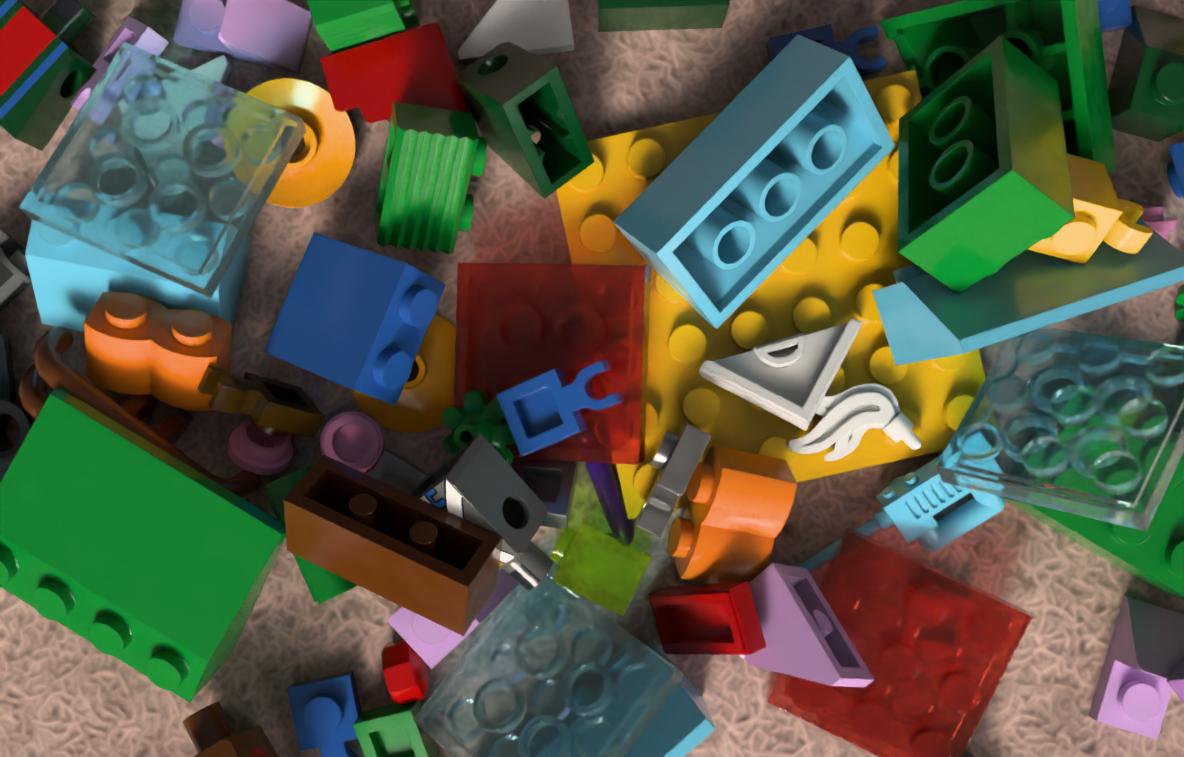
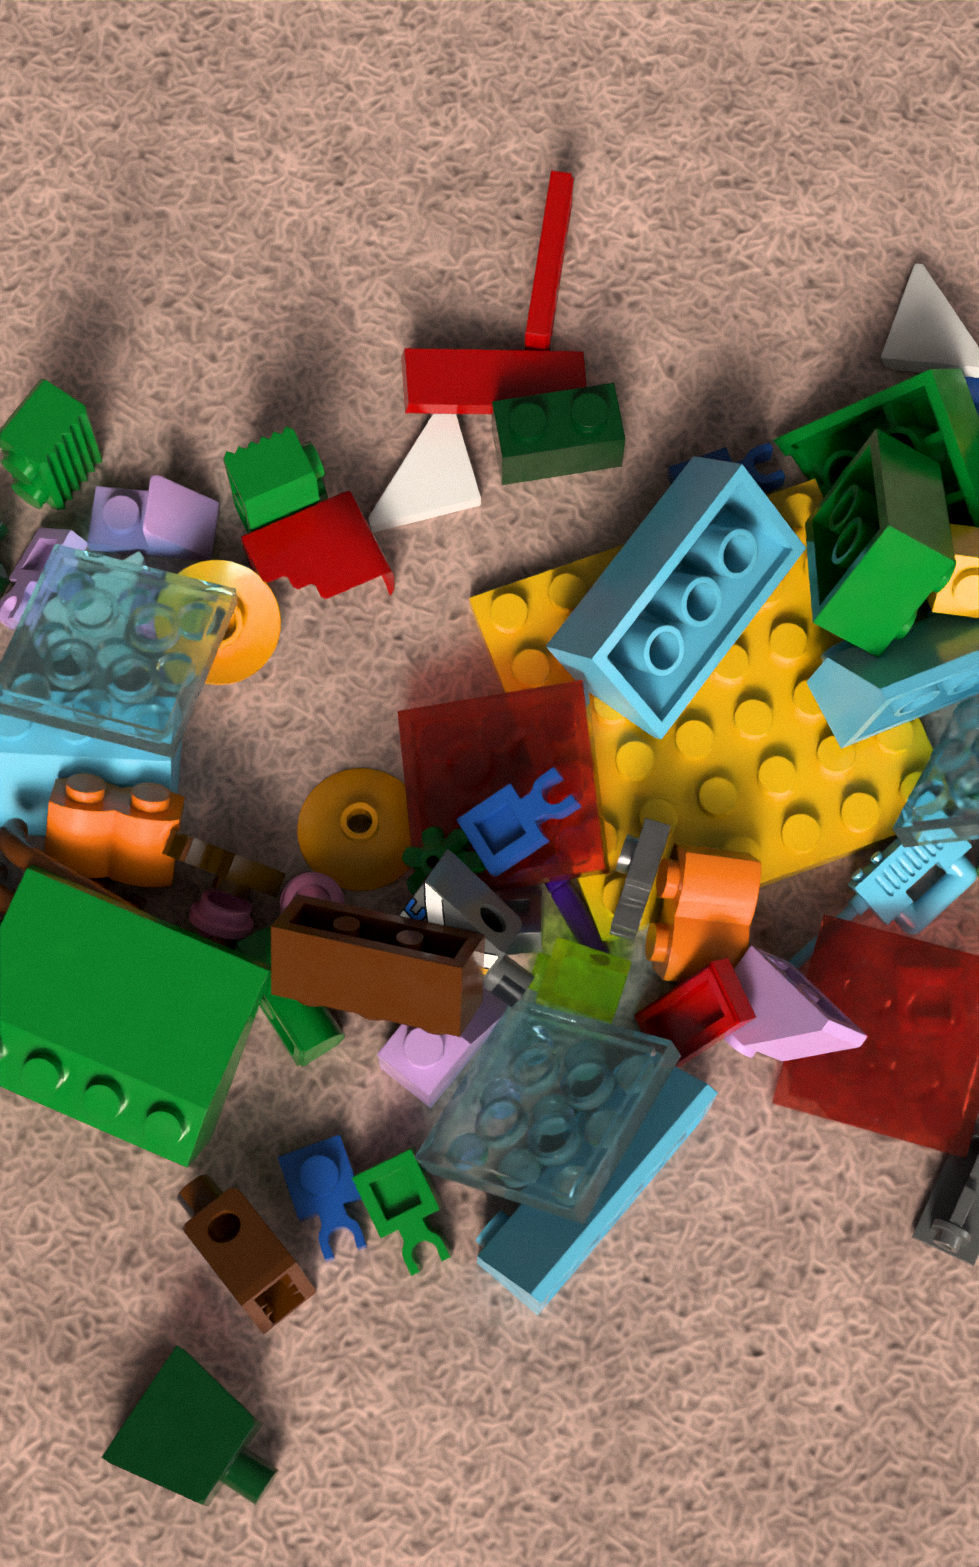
camera: 10 degrees left, 15 degrees down
blue brick [263,233,446,406] -> none
green brick [374,101,487,255] -> none
red tile [381,639,431,706] -> none
dark green torso [456,41,595,199] -> none
white tile [699,318,863,431] -> none
white piece [786,384,922,461] -> none

